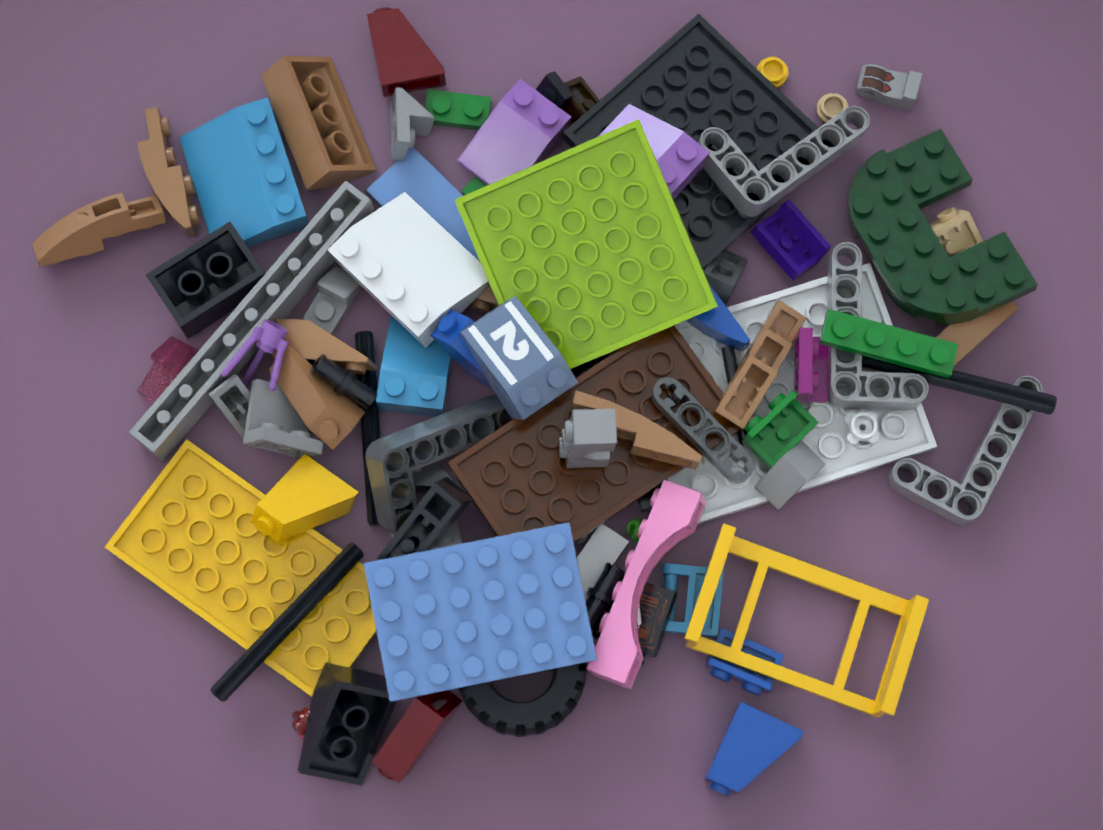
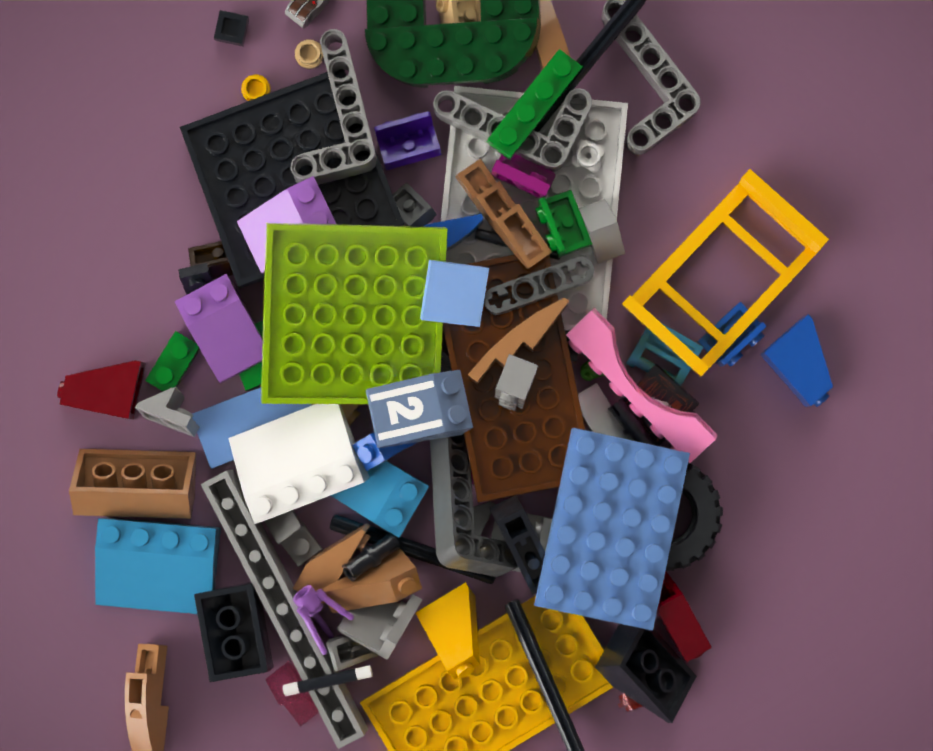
camera: 60 degrees left, 10 degrees up
medium nougat slope [137,107,200,238] -> none
none -> black plate [214,10,249,47]
none -> black bar [283,665,373,697]
none -> light blue tile [420,260,489,327]

